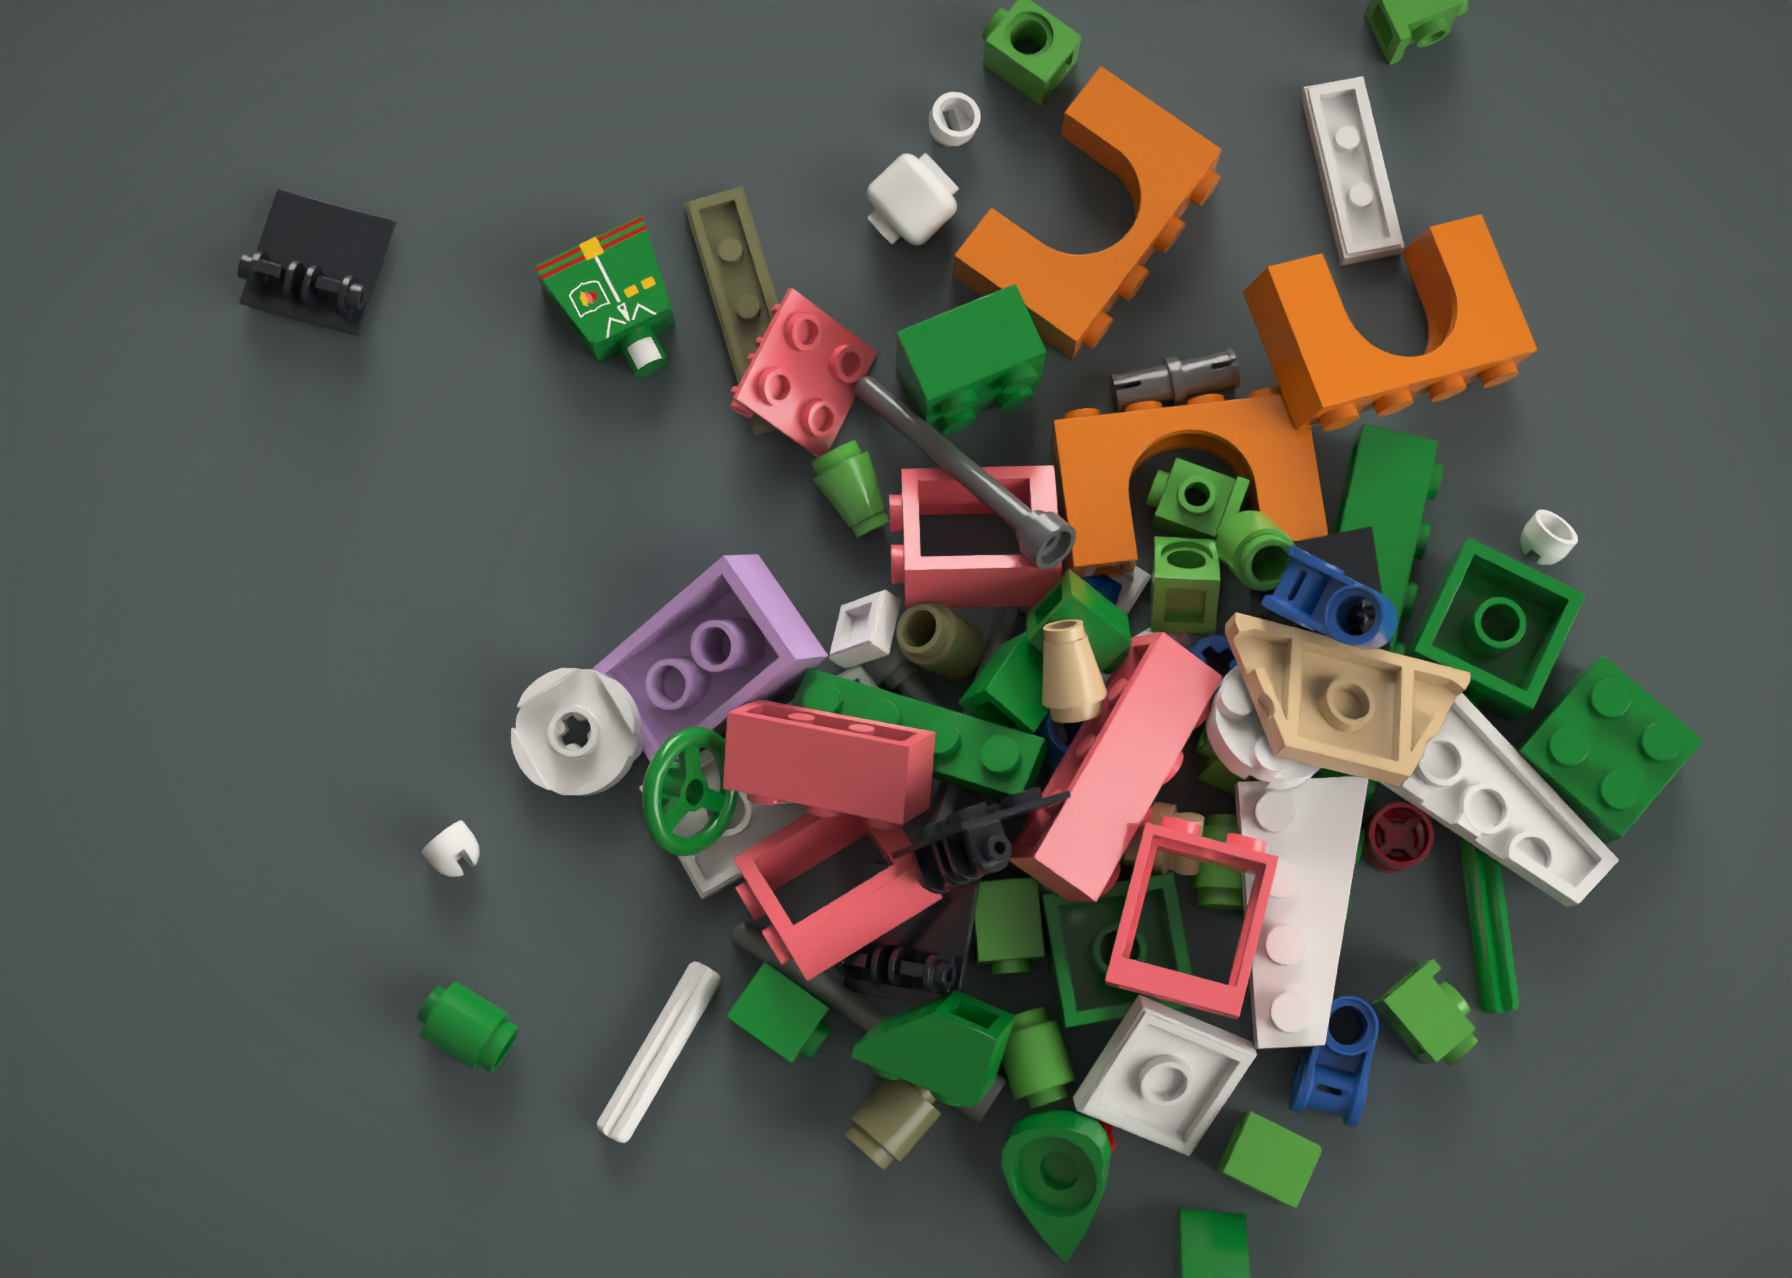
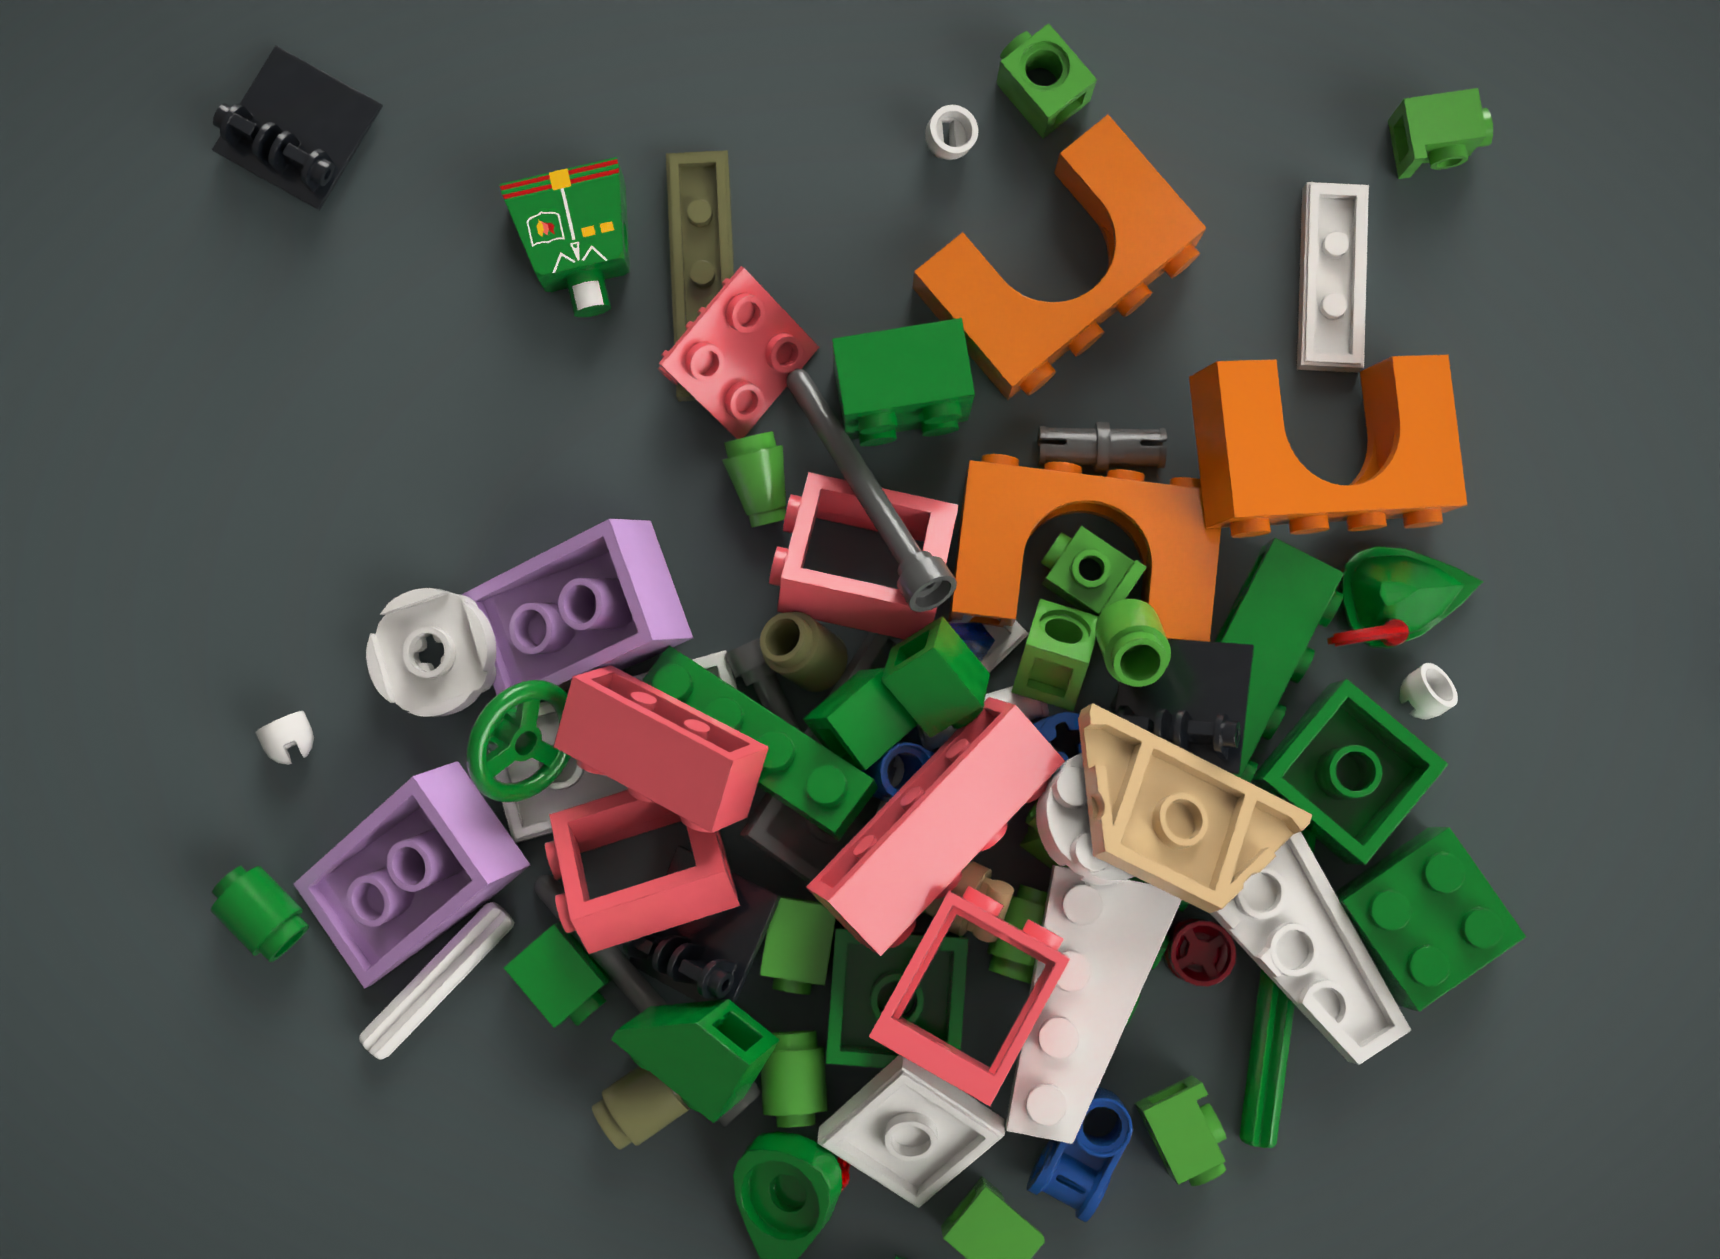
camera: 15 degrees right, 5 degrees up
white tile [829,589,901,669] -> none
white head [867,153,959,246] -> none
black hinge [891,787,1071,894] -> none
tan cone [1042,619,1108,723] -> none
blue piece [1261,545,1398,650] -> none
none -> lavender slope [294,761,530,989]
none -> green piece [1327,546,1484,649]

